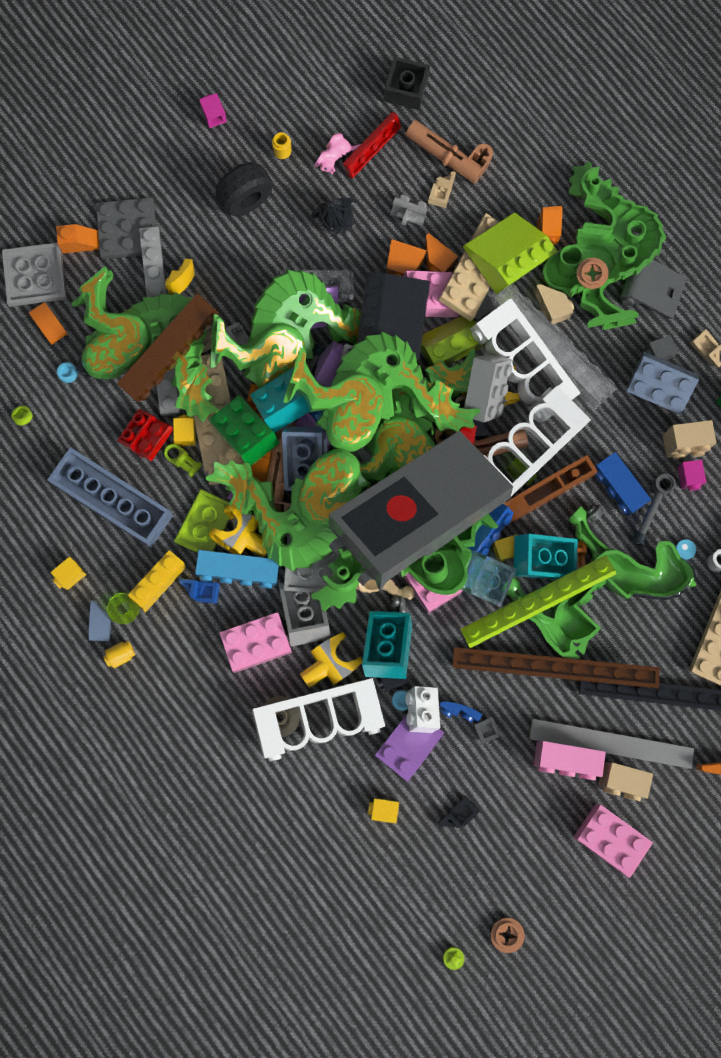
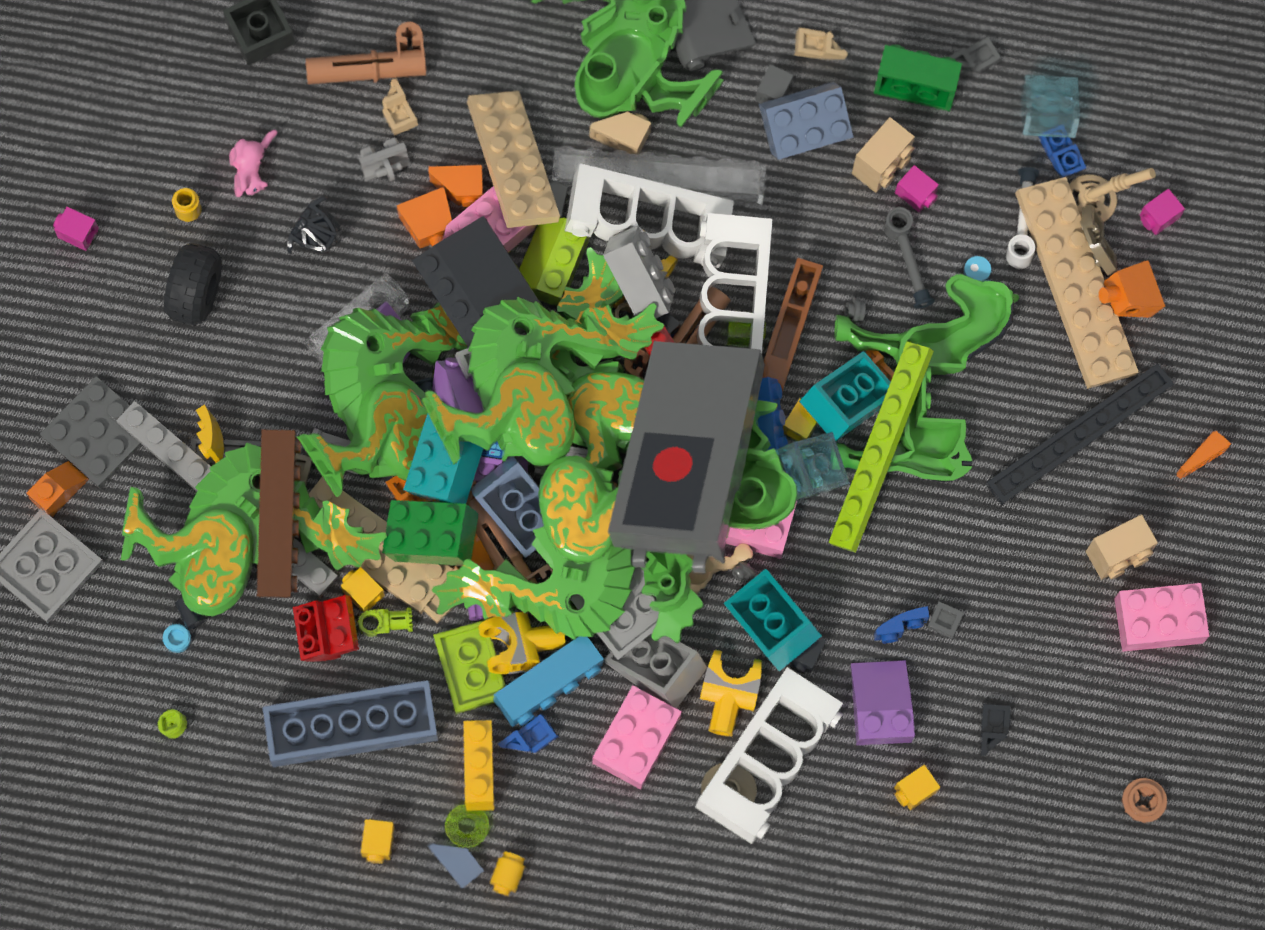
camera: 40 degrees left, 5 degrees down
orange slope [29,302,67,345] -> none
red tile [343,112,401,179] -> none
medium azure tile [392,690,408,711] -> none
white brick [405,686,440,733] -> none
lime tile [443,947,465,970] -> none
reddish brown plate [452,647,660,689] -> none
lime slope [463,213,558,295] -> none
light grey tile [529,719,694,769] -> none
bright pink brick [533,741,606,780] -> none
orange slope [537,206,562,245] -> none
nougat gear [576,258,608,290] -> none
blue brick [594,452,651,516] -> none

